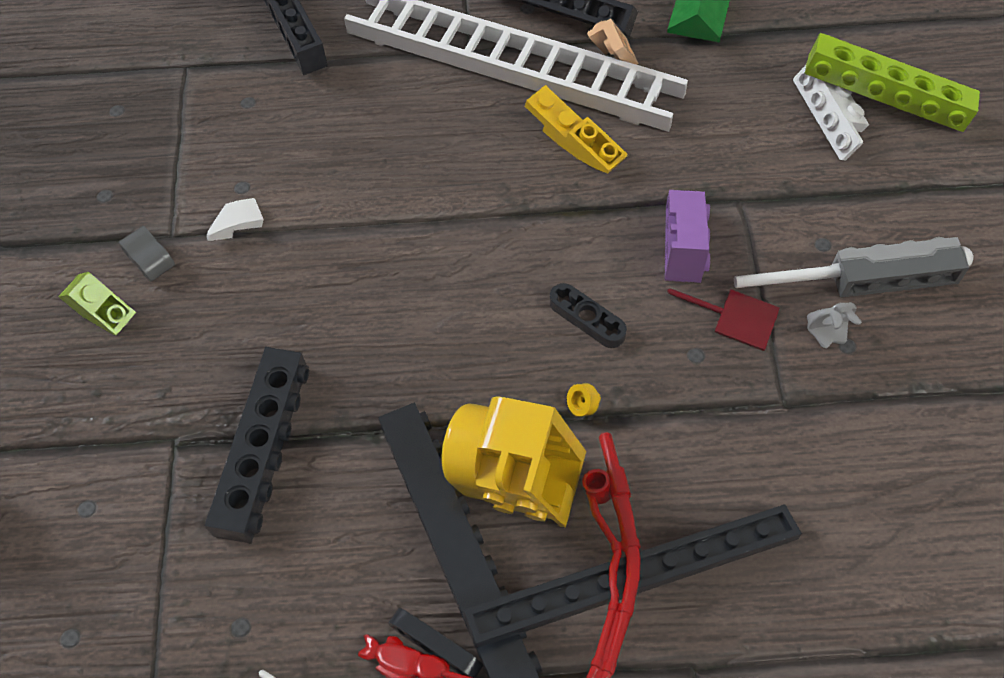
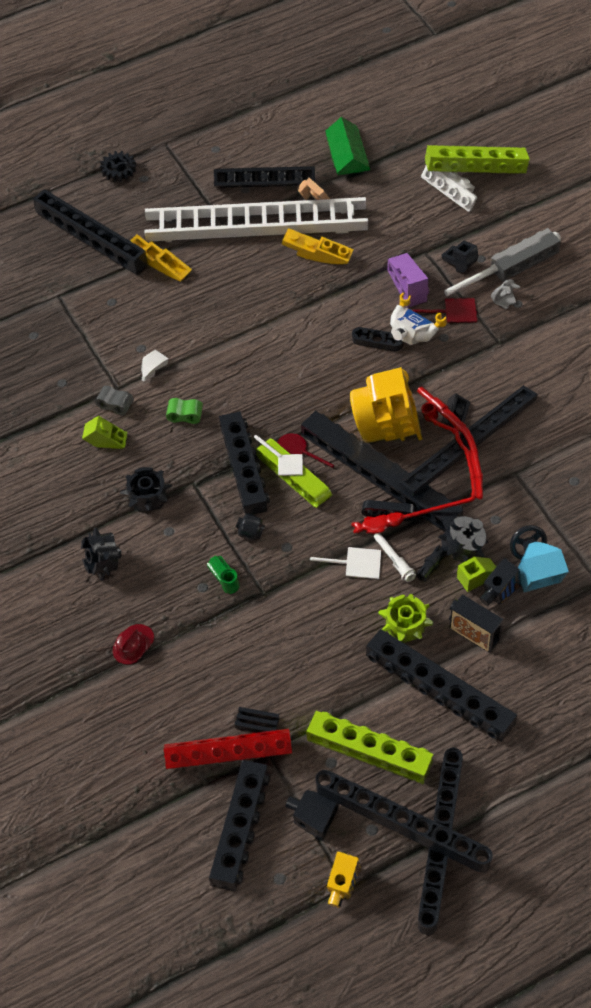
camera: 25 degrees left, 5 degrees down
none -> black brick [120,467,172,511]
none -> yellow slope [130,234,192,282]
none -> bright green axle [166,398,203,424]
none -> green piece [207,555,240,594]
none -> black head [235,514,265,541]
none -> white piece [254,435,303,476]
none -> lime beam [255,438,332,508]
none -> dark red piece [277,433,334,468]
none -> white torso [390,293,447,345]
none -> black brick [441,240,479,273]
none -> black slope [441,393,470,428]

